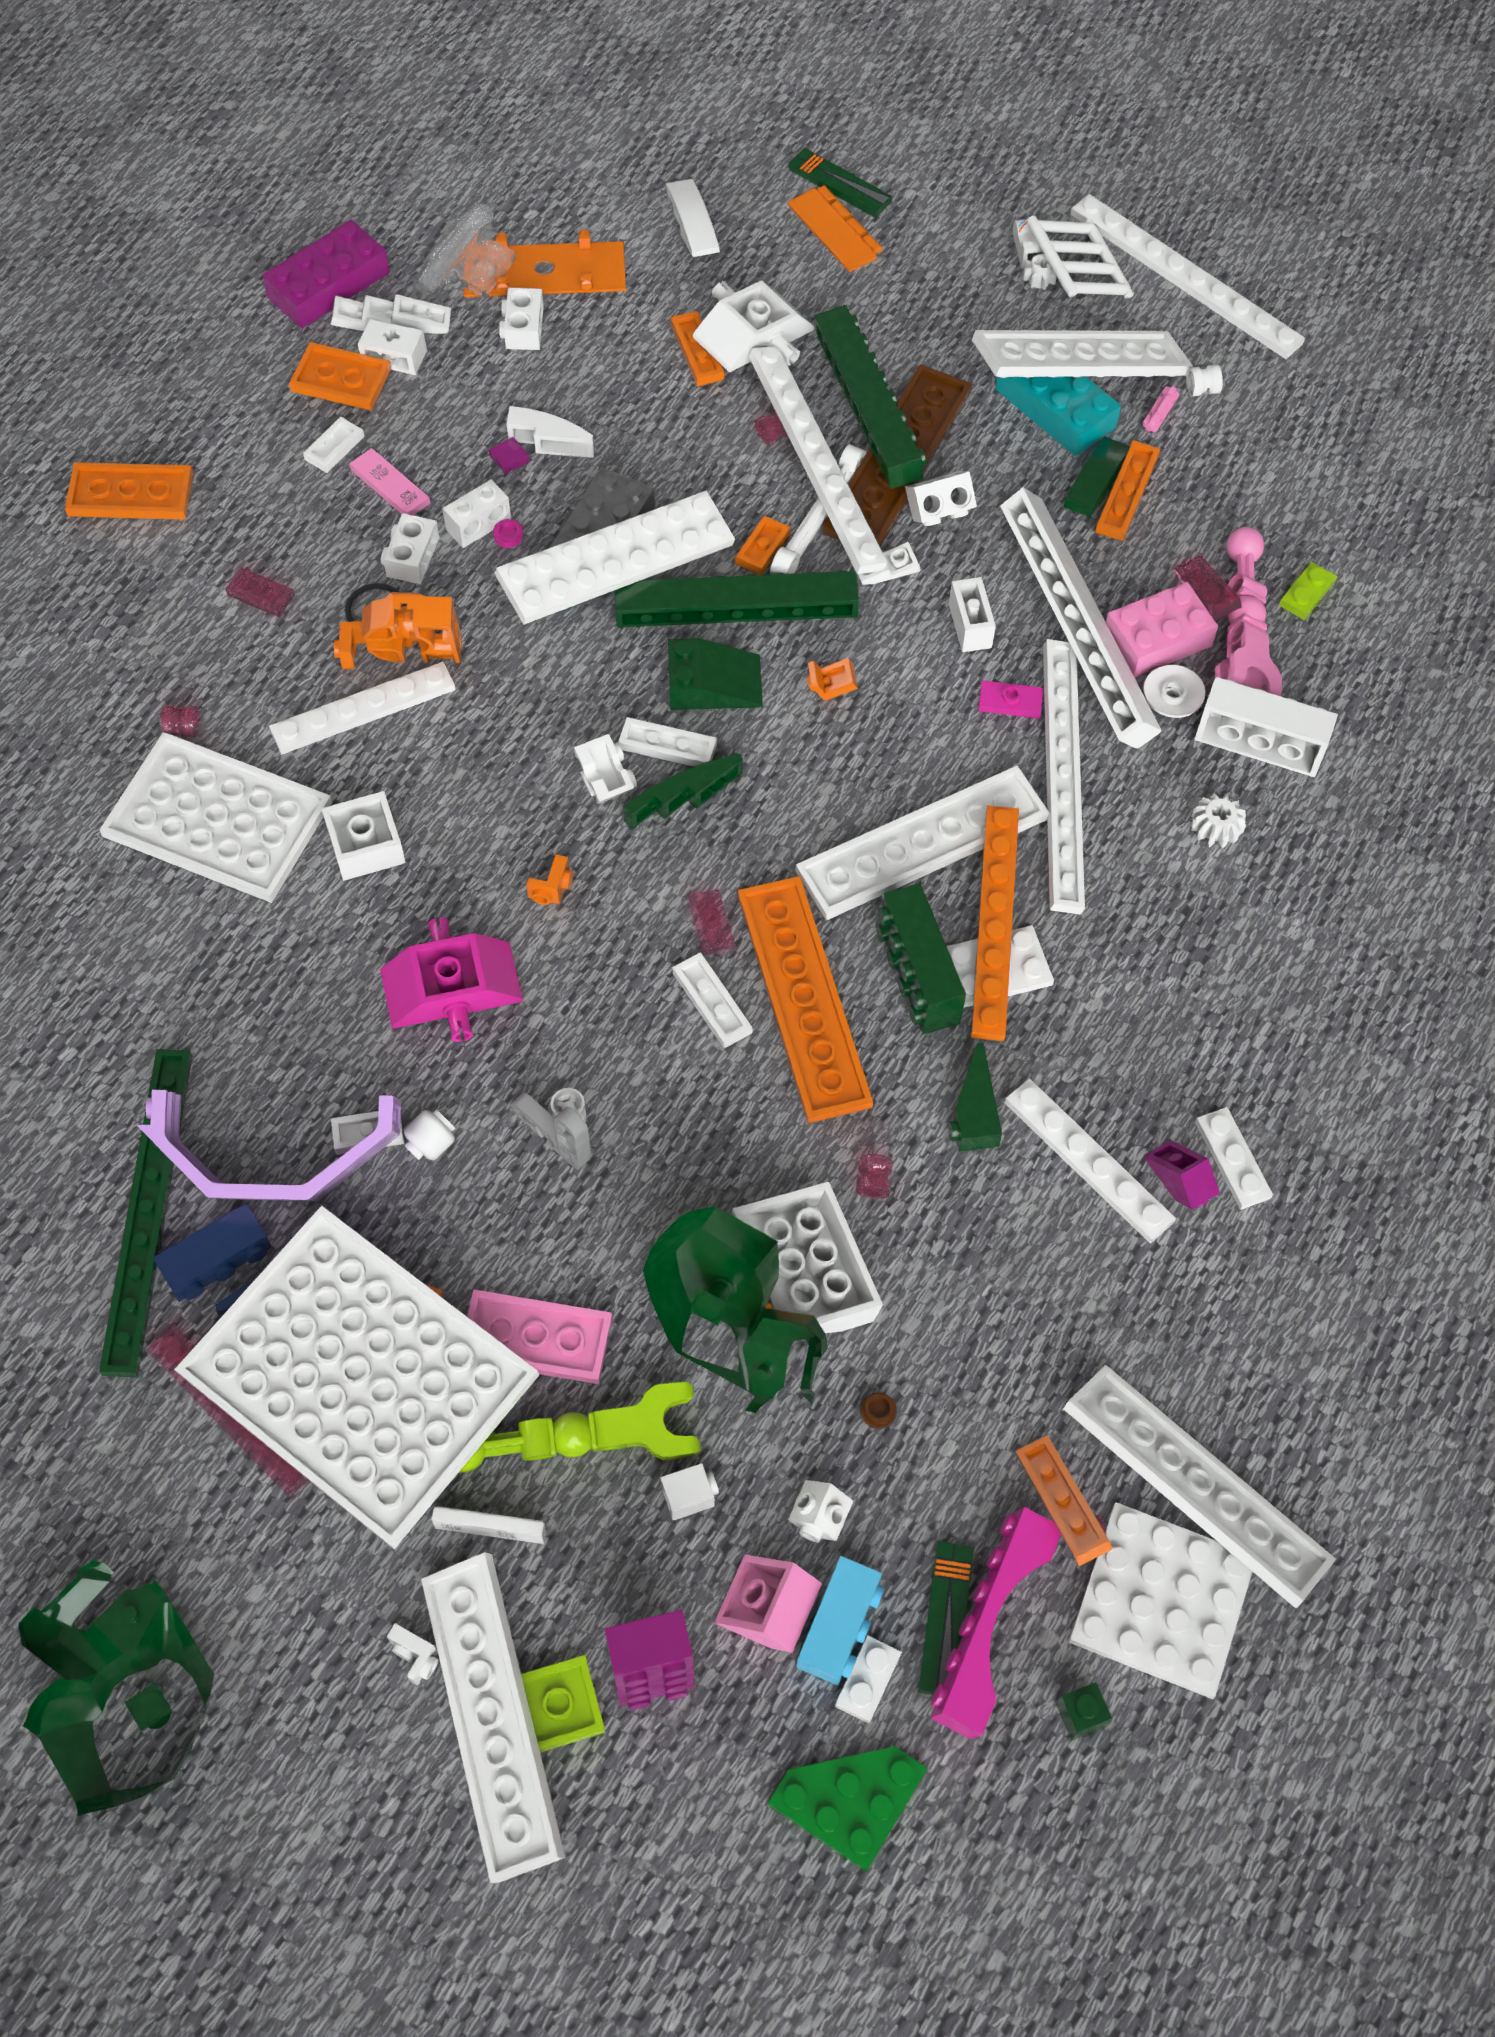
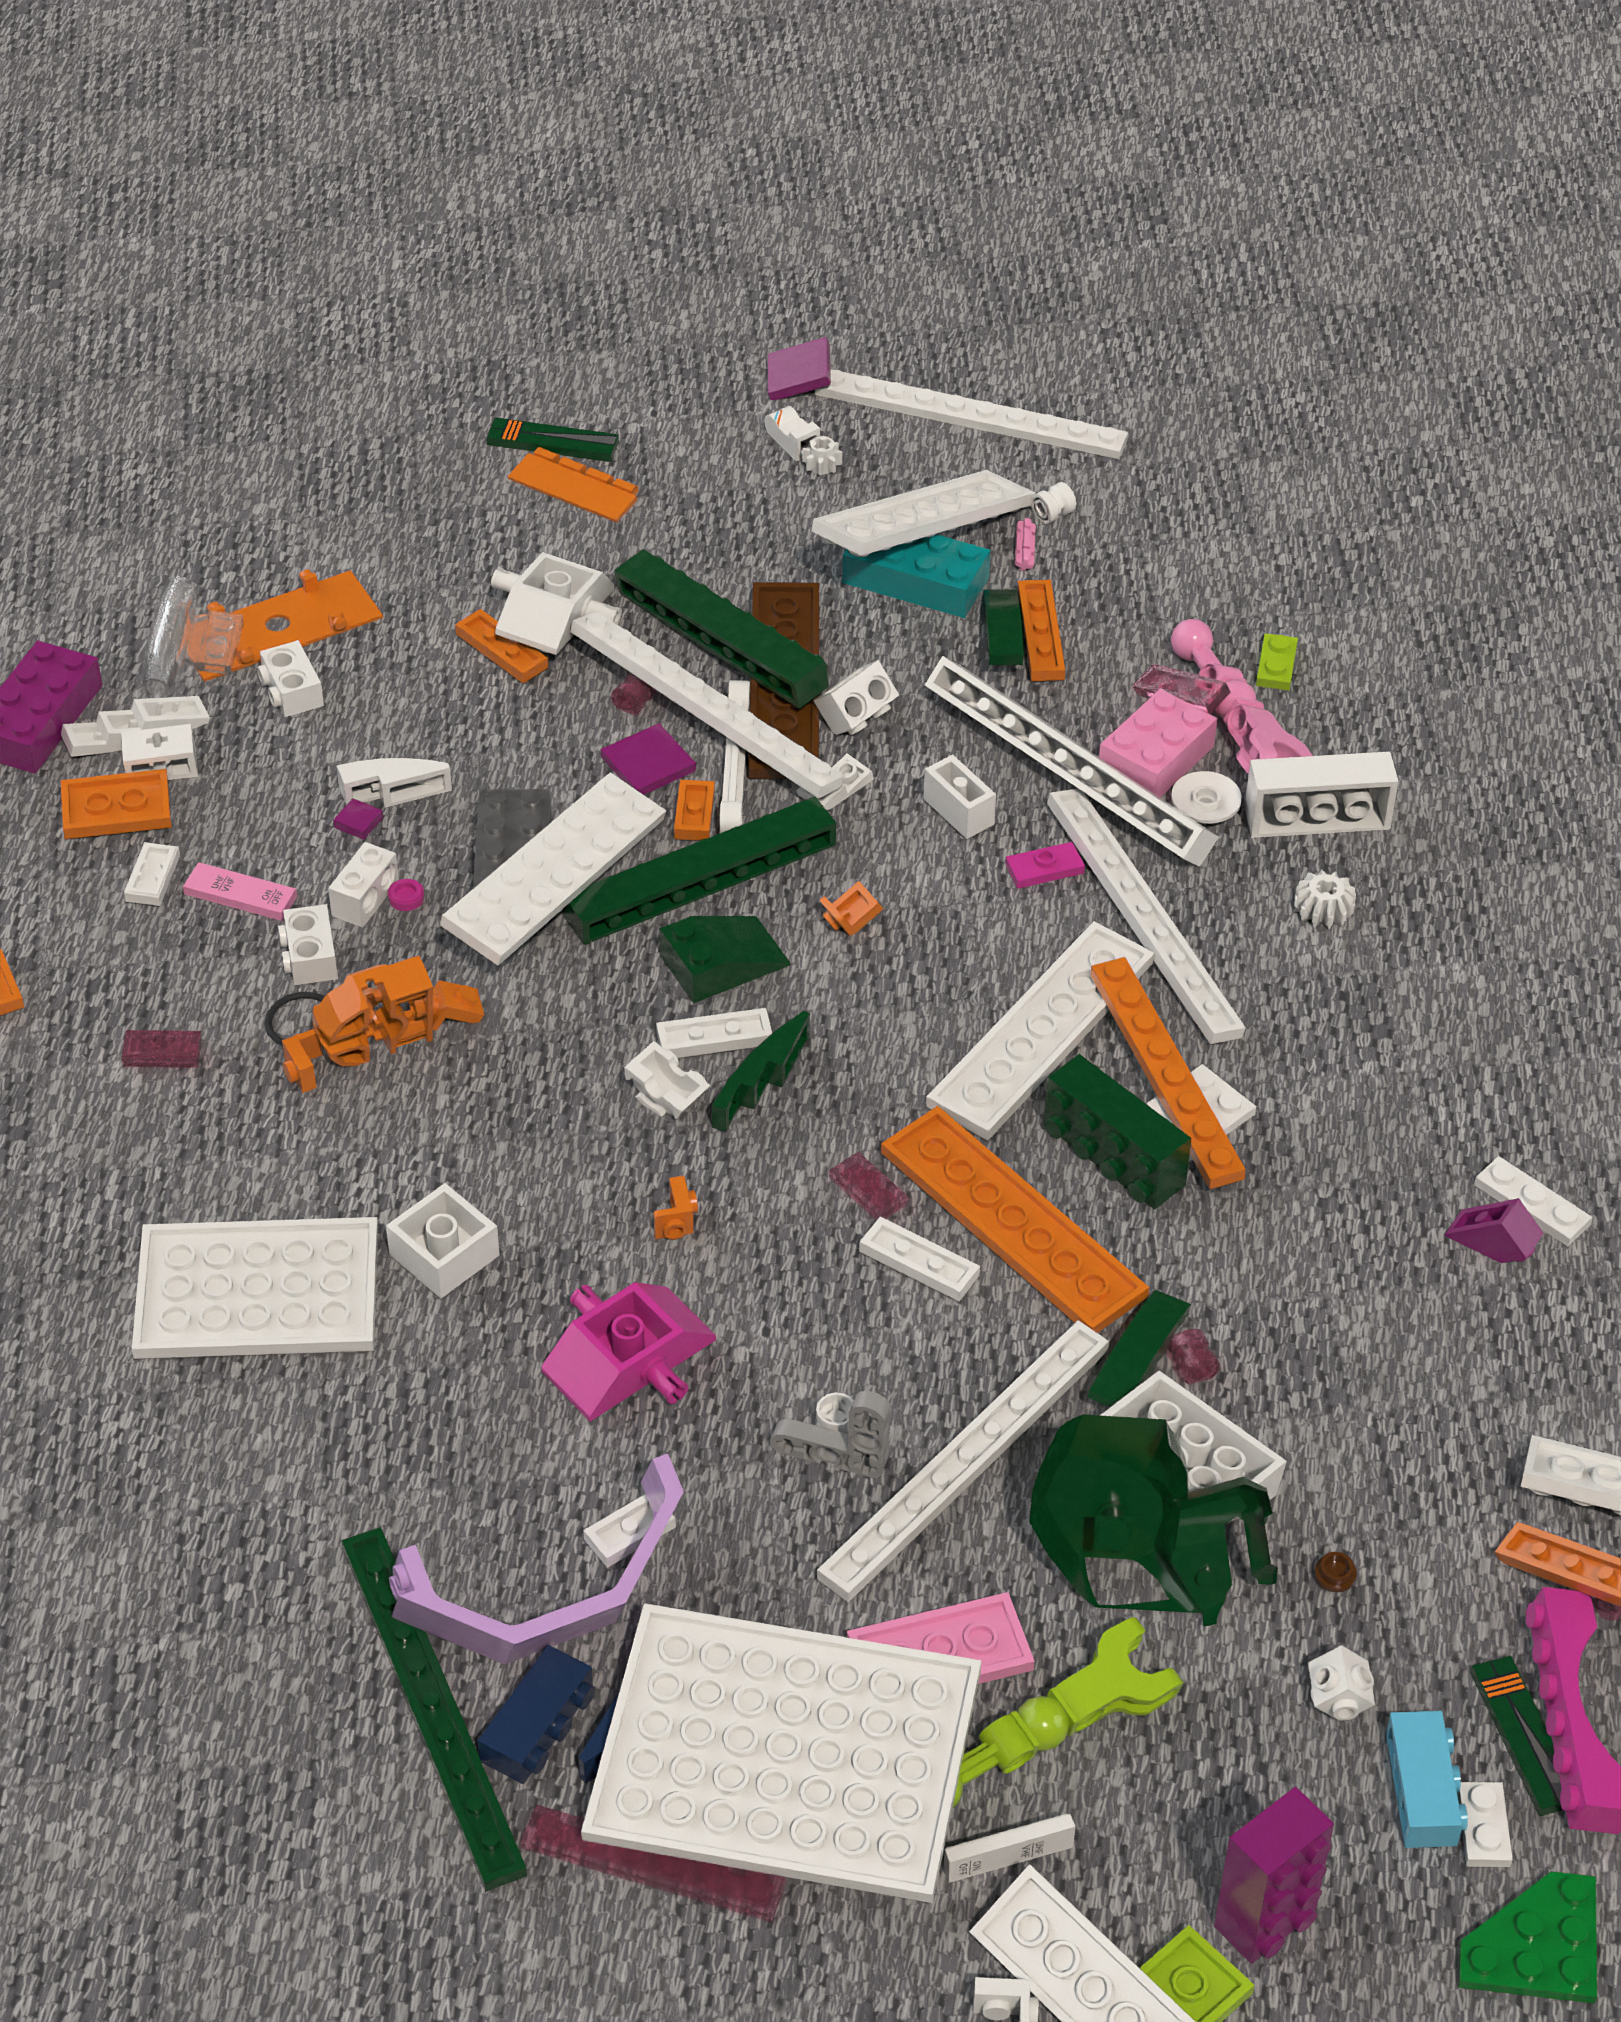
camera: 25 degrees left, 15 degrees down
clear pink wheel [161,705,199,737] -> none
white plate [269,662,455,755] -> none
white head [404,1109,455,1160] -> none
white brick [660,1463,719,1521] -> none
white slope [666,179,720,257] -> none
bright pink slope [714,1555,822,1653] -> none
dark green slope [948,1043,1002,1152] -> none
white plate [1004,1078,1176,1244] -> none
white bar [1027,216,1134,298] -> none
none -> orange bracket [433,980,485,1030]
none -> magenta tile [600,723,696,795]
none -> magenta tile [768,337,831,400]
none -> white plate [817,1320,1109,1602]
none -> dark green slope [1087,1290,1191,1407]

